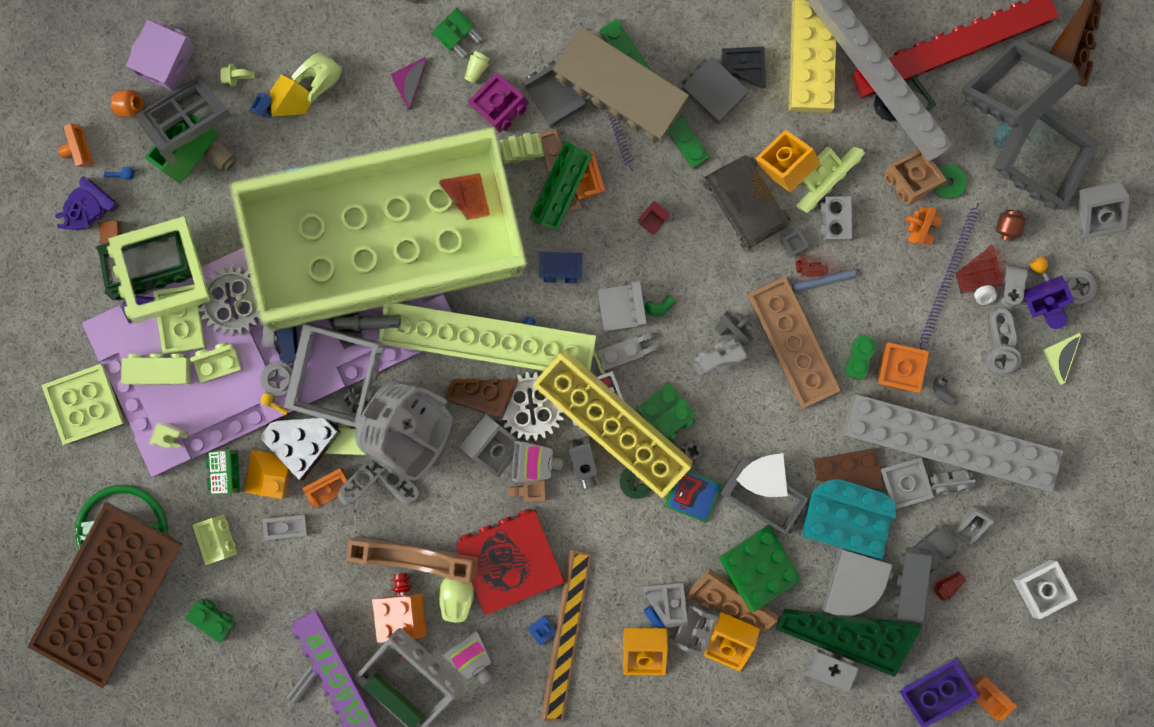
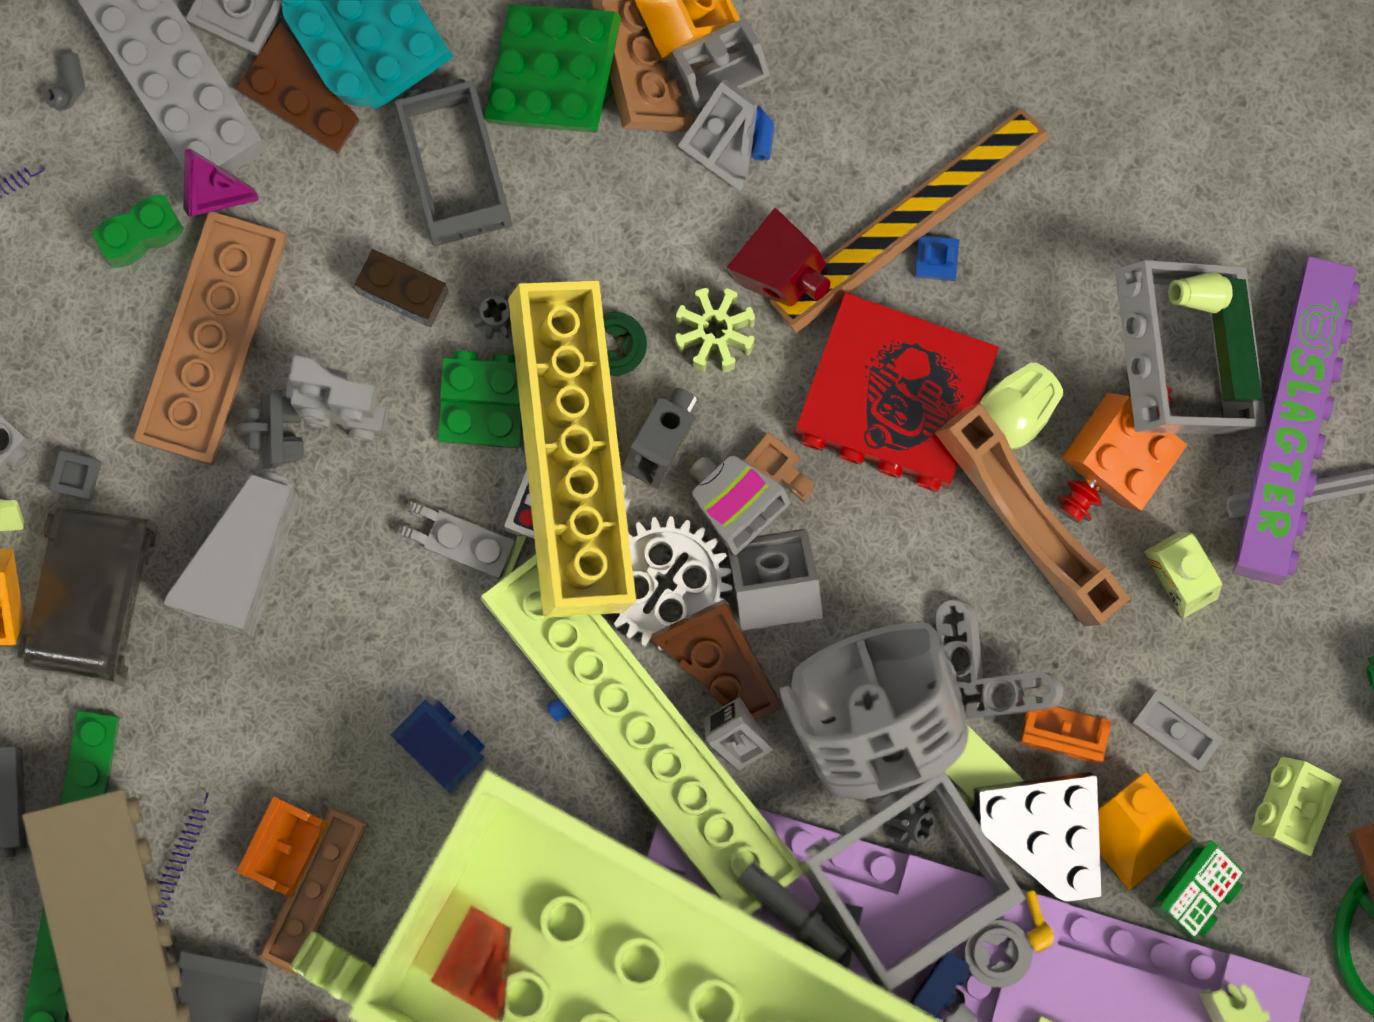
camera: 140 degrees left, 5 degrees down
torso [443,629,493,684] -> none
green fence [530,141,593,231] -> none
light grey bracket [598,282,647,331] -> none
light orange slope [623,628,667,676] -> none
dark red panel [637,201,670,235] -> none
green arm [644,296,676,316] -> none
slope [664,470,722,523] -> none
white sticker [736,453,788,497] -> none
sand blue bar [792,269,856,292] -> none
clear red bracket [795,255,829,278] -> none
orange panel [877,342,929,393] -> none
none -> light grey slope [164,472,300,637]
none -> magenta tile [183,149,259,217]
none -> dark brown brick [354,249,449,328]
none -> yellowish green gear [675,288,755,373]
none -> light grey slope [705,697,774,770]
none -> dark red torso [727,208,831,307]
none -> yellowish green torso [1143,532,1222,619]
none -> yellowish green cone [1168,272,1232,313]

